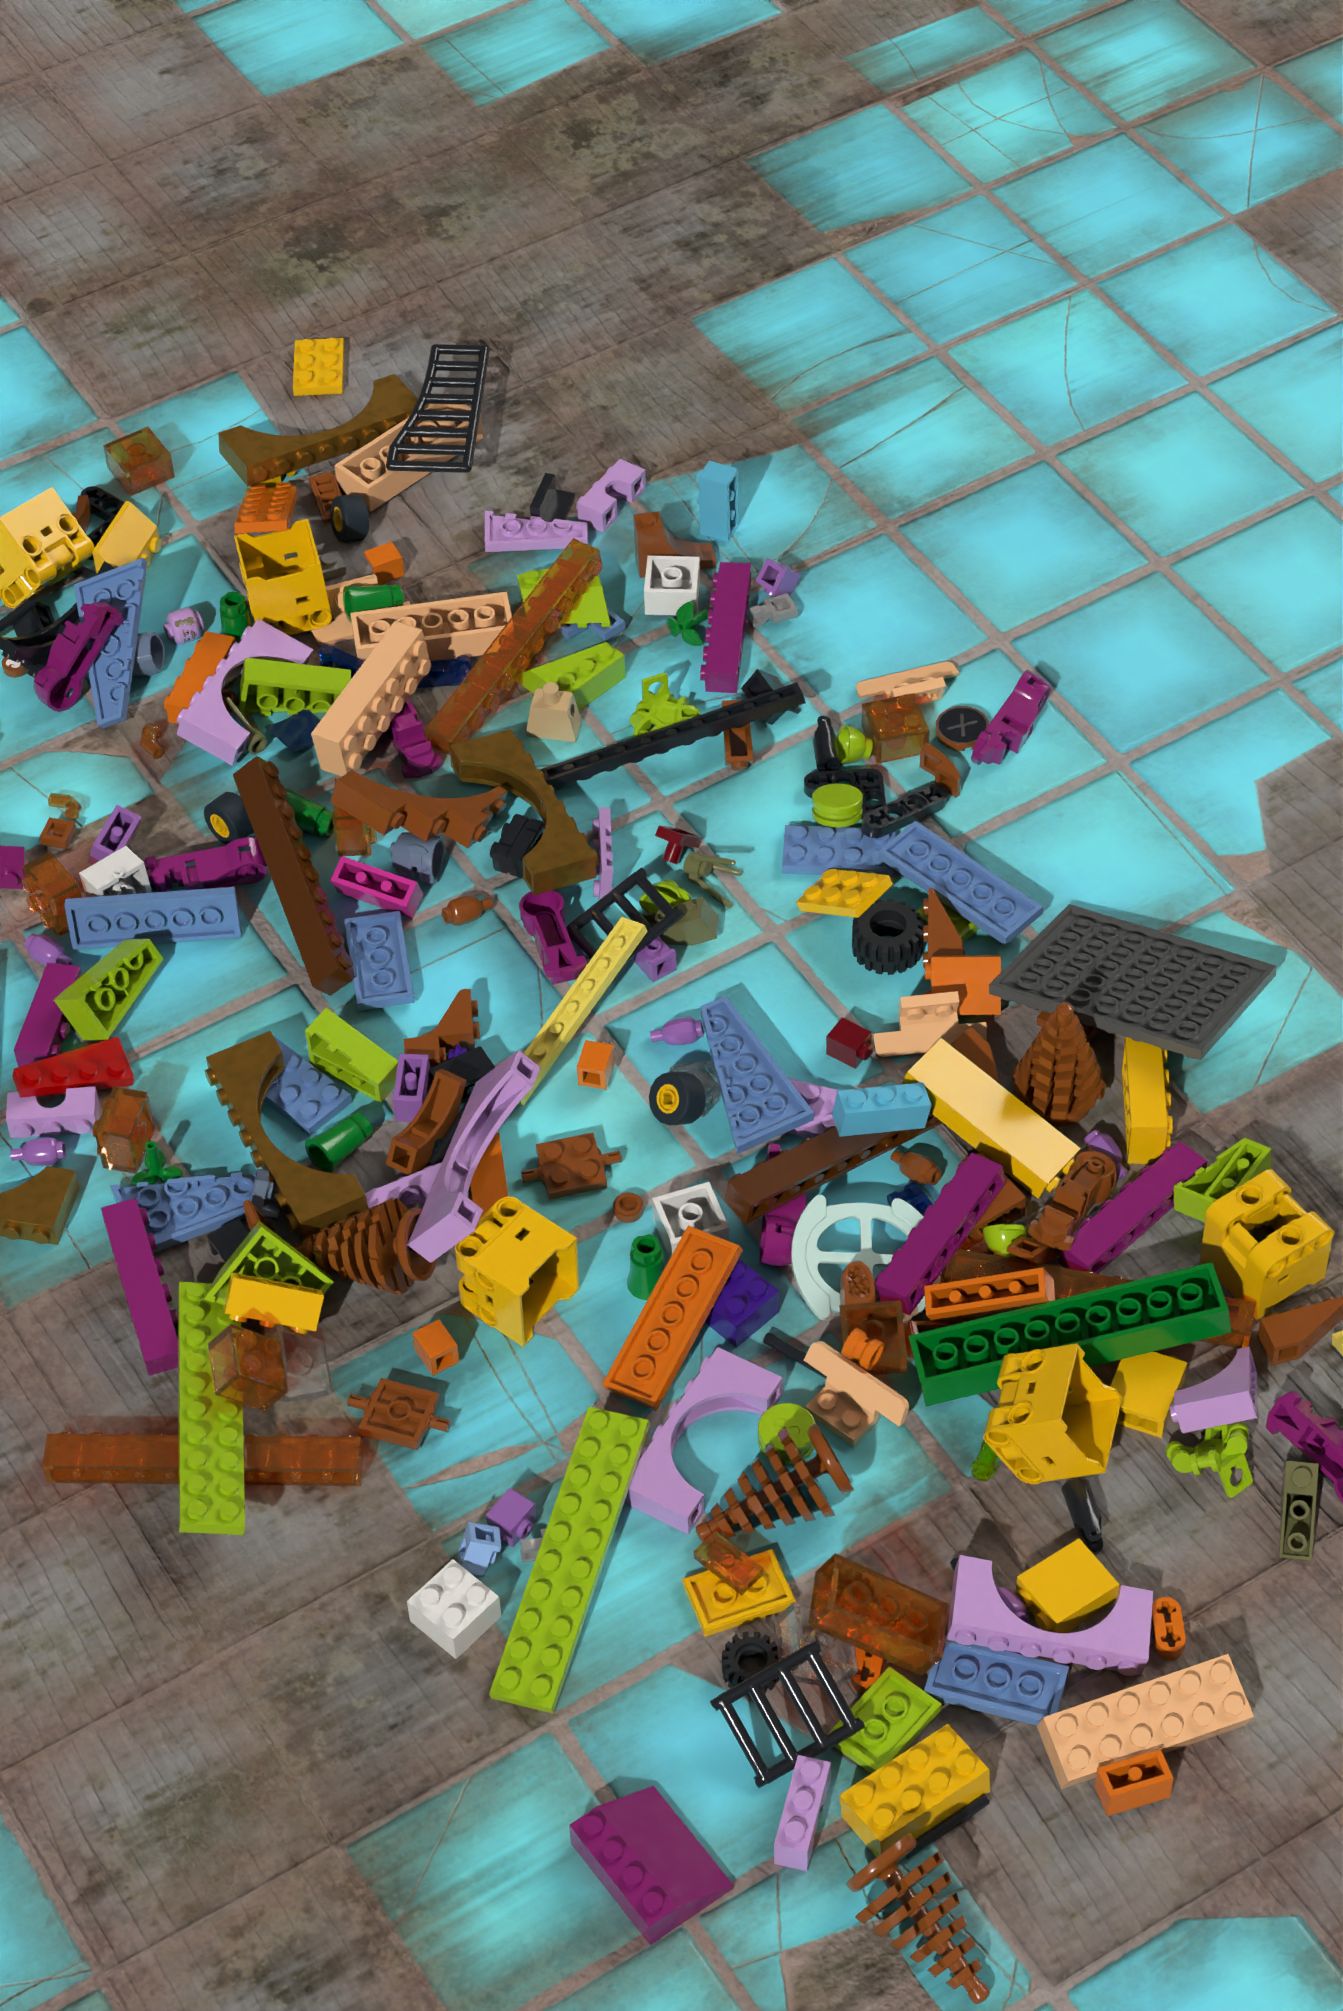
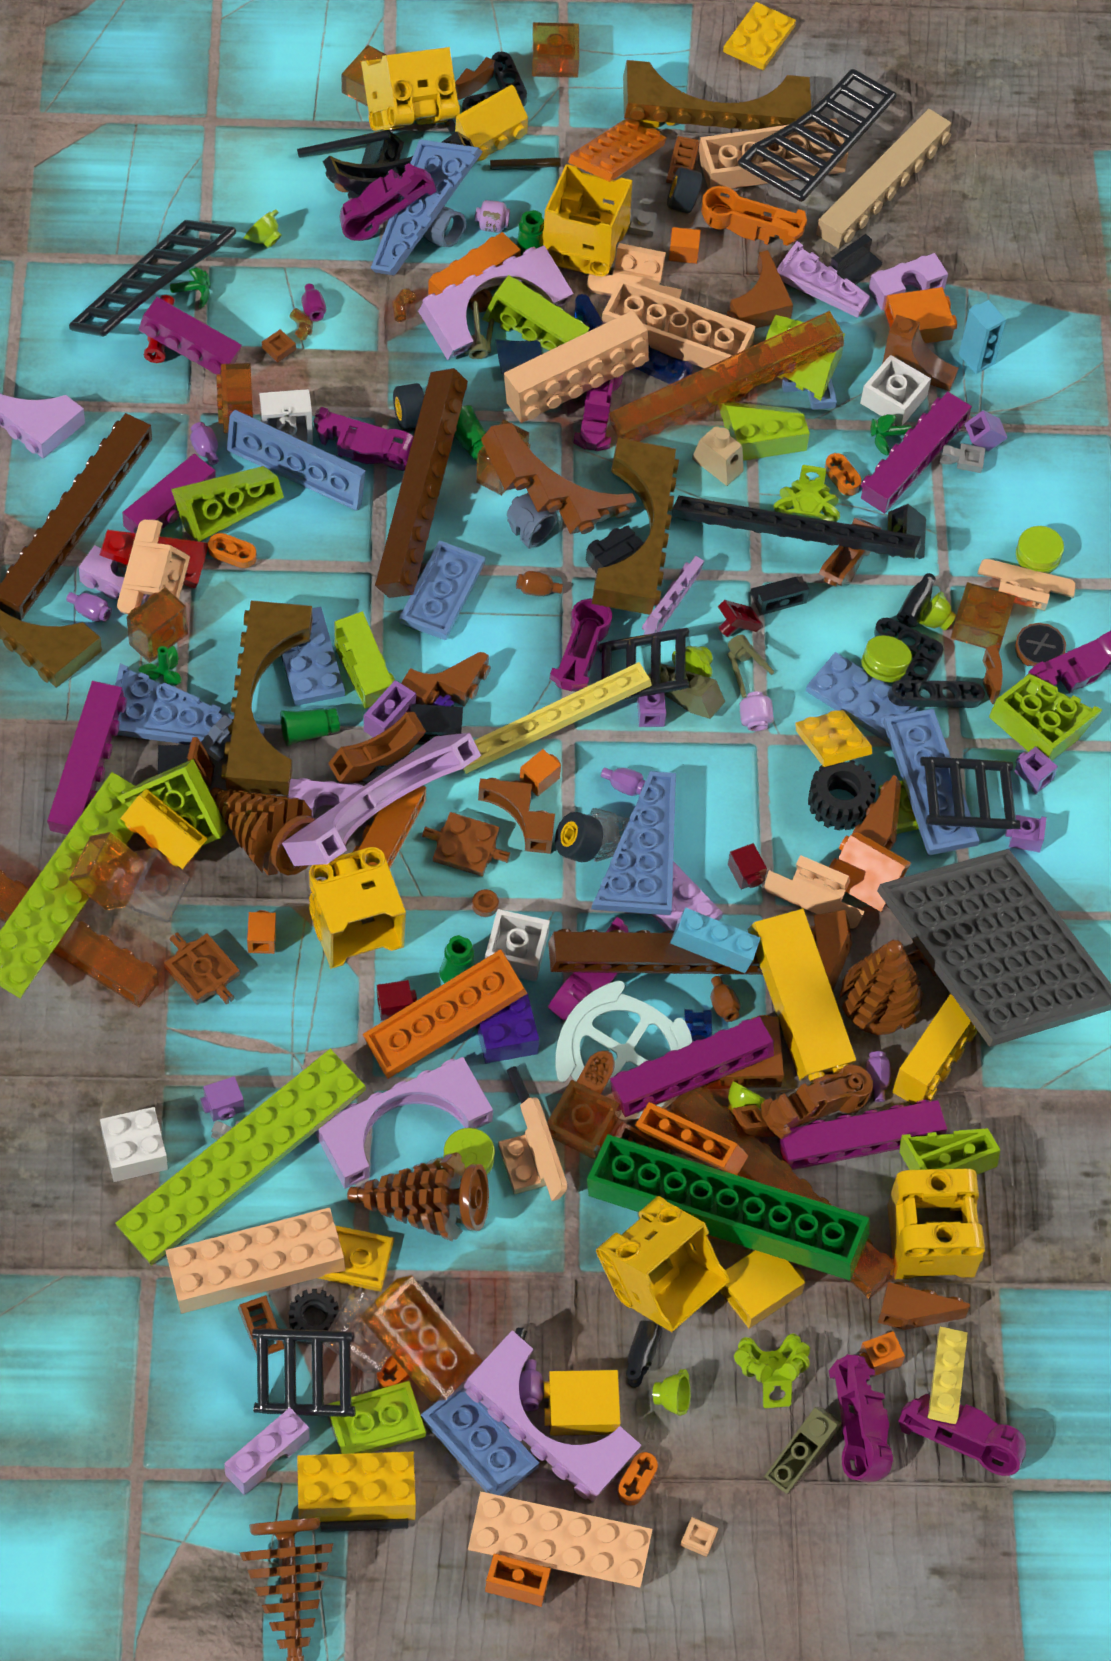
camera: 25 degrees right, 10 degrees up
medium lavender brick [88,805,142,864] -> none
dark pink brick [330,856,423,919] -> none
green plant [343,584,404,622] -> none
light blue brick [458,1522,501,1576] -> none
magenta slope [569,1786,734,1945] -> none
clear orange plate [693,1531,763,1596] -> none
orange wheel [841,1328,885,1370] -> none
clear neon green pin [971,1441,998,1481] -> none
lavender arch [1170,1347,1257,1433] -> none
none -> light nougat plate [117,520,190,617]
none -> light nougat brick [165,1207,345,1314]
none -> orange plate [208,533,257,568]
none -> dark orange slope [238,1295,284,1355]
none -> magenta plant [301,283,327,321]
none -> dark red brick [376,980,417,1021]
none -> dark orange arch [478,778,555,854]
none -> dark brown bar [490,158,561,169]
none -> lime piece [653,1369,691,1416]
none -> light nougat tile [680,1517,718,1557]
none -> orange piece [701,186,807,246]
none -> dark orange arch [727,250,793,329]
none -> lavender head [739,691,774,731]
none -> black panel [750,577,810,616]
none -> tan brick [816,109,951,249]
none -> orange beam [825,453,861,496]
none -> orange brick [858,1331,905,1377]
none -> orange brick [884,287,957,344]
none -> black bar [920,756,1021,830]
none -> lime wedge [989,674,1102,761]
none -> medium lavender brick [1006,815,1047,852]
none -> medium lavender brick [1014,746,1058,794]
none -> lime head [1015,526,1064,573]

